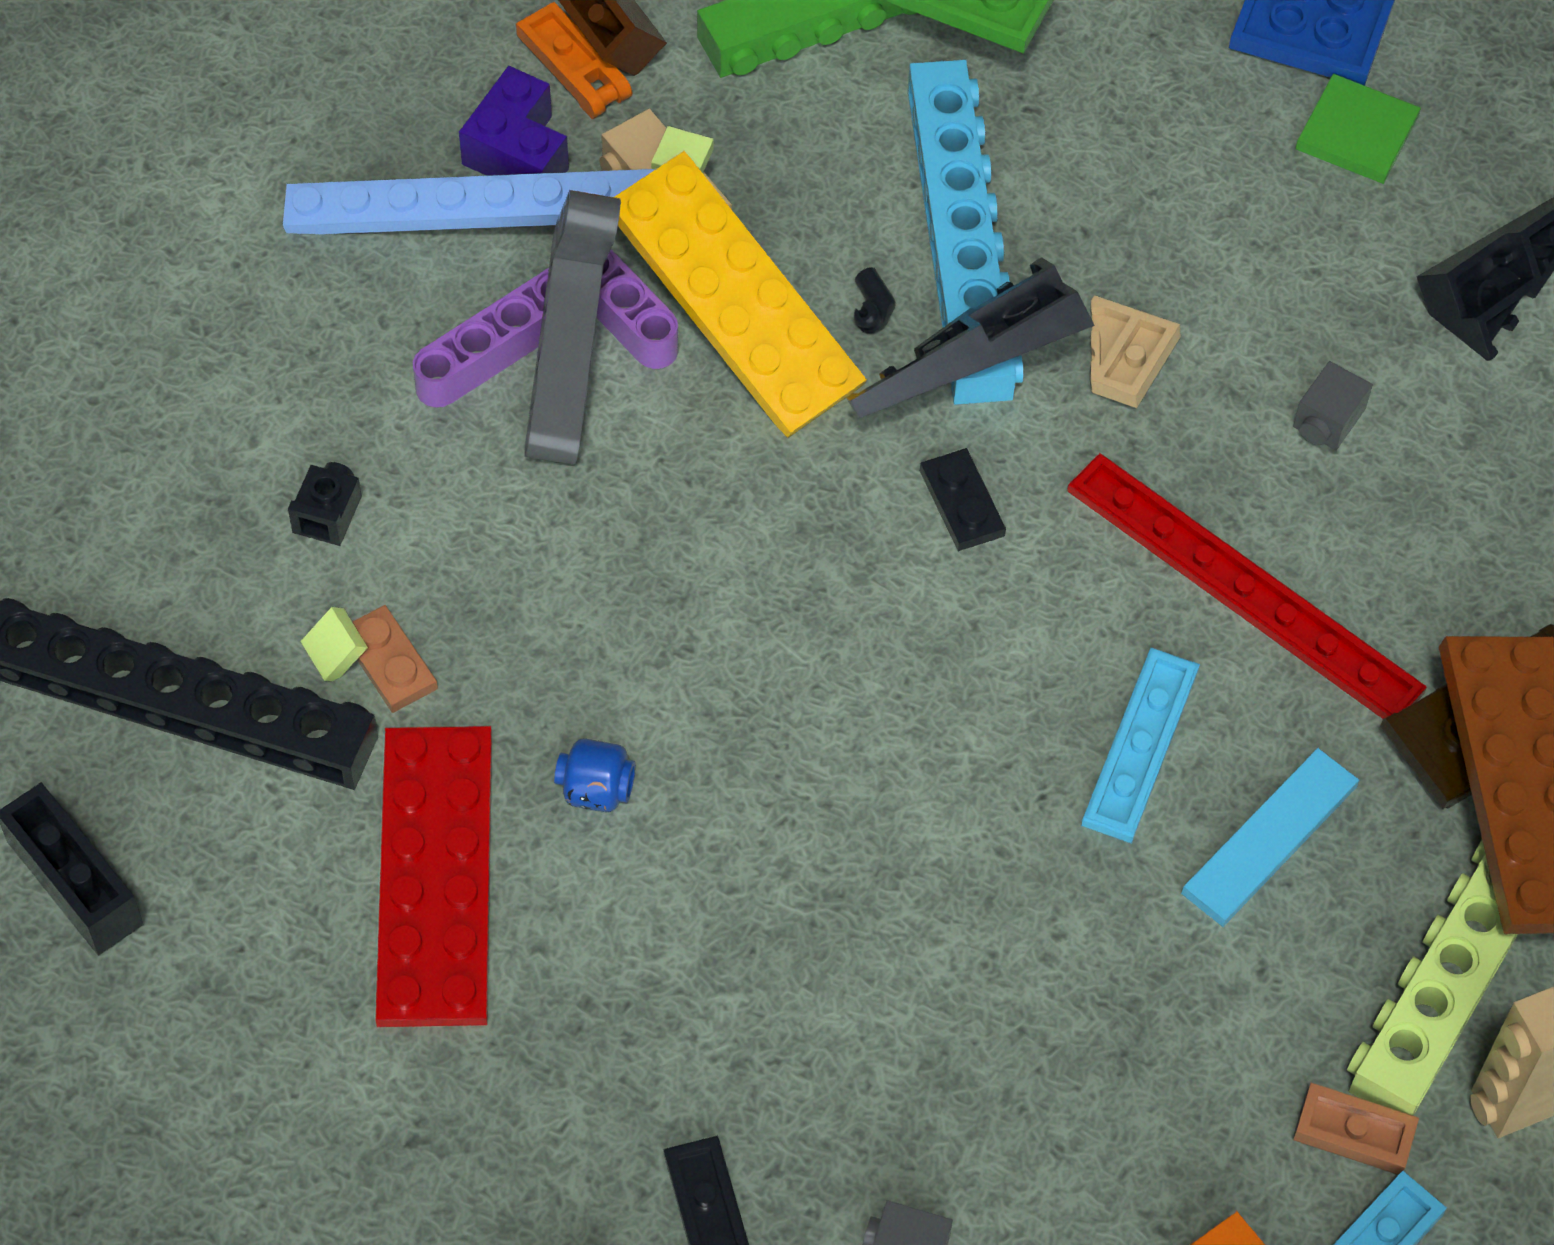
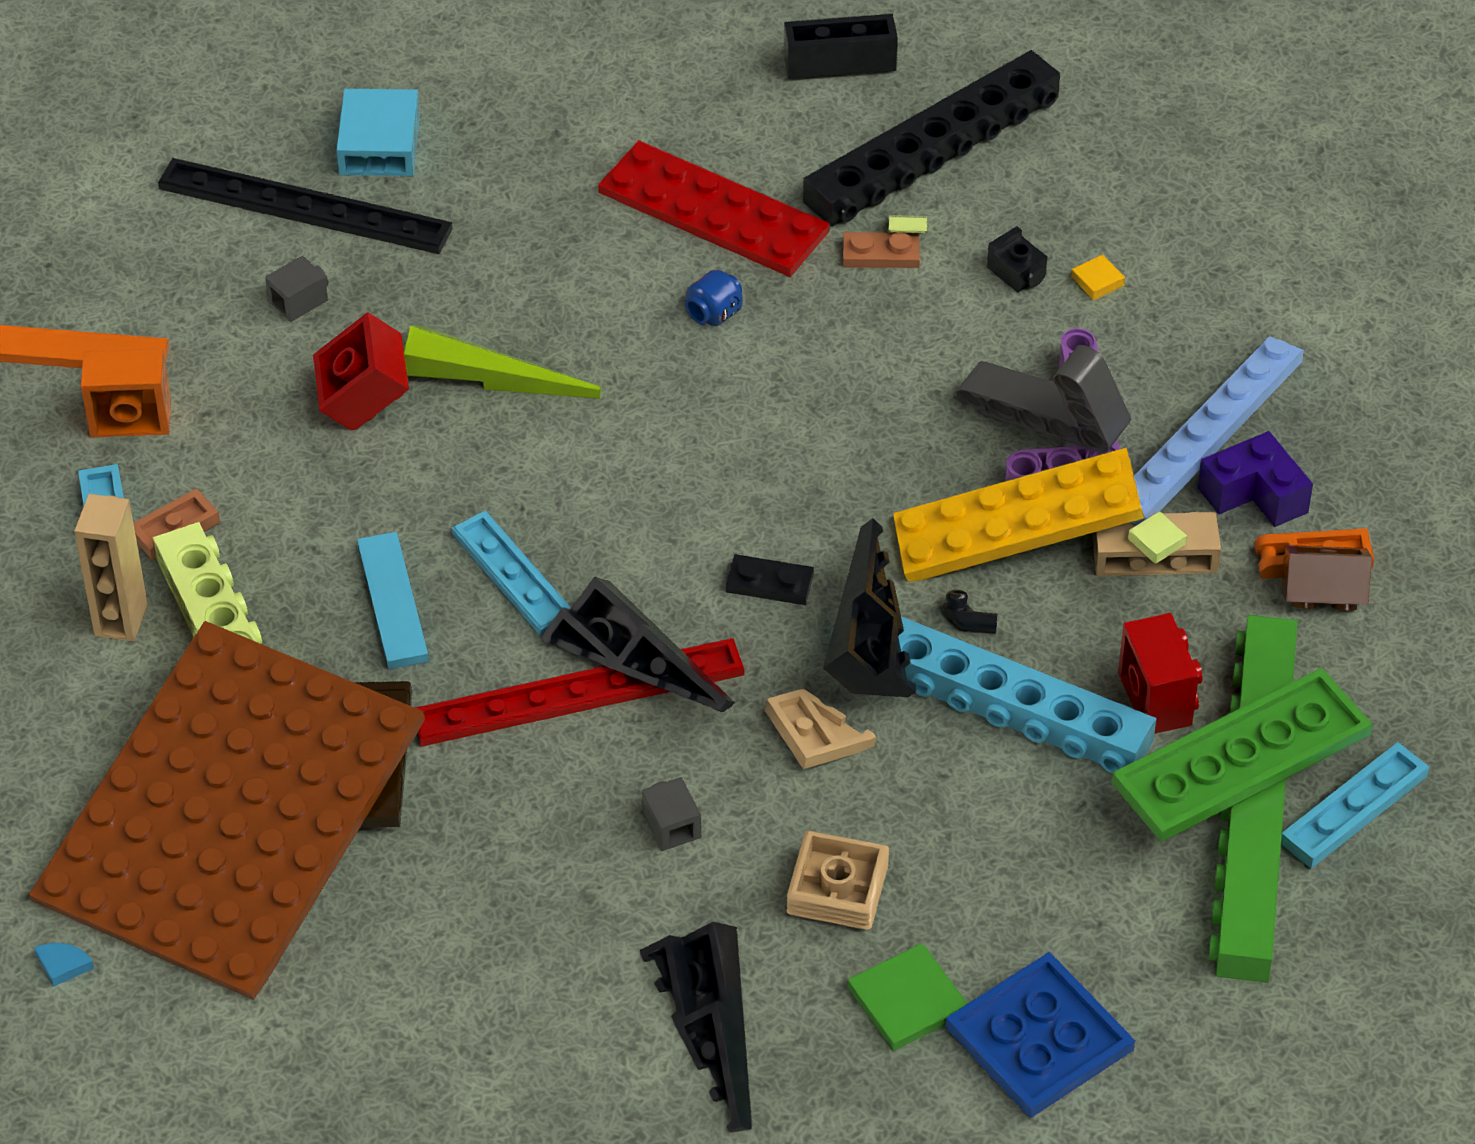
camera: 125 degrees right, 10 degrees down
none -> red brick [313,312,409,430]
none -> lime wedge [404,324,602,399]
none -> black wedge [540,577,735,712]
none -> tan brick [787,830,889,930]
none -> yellow tile [1071,254,1125,300]
none -> red brick [1118,613,1203,734]

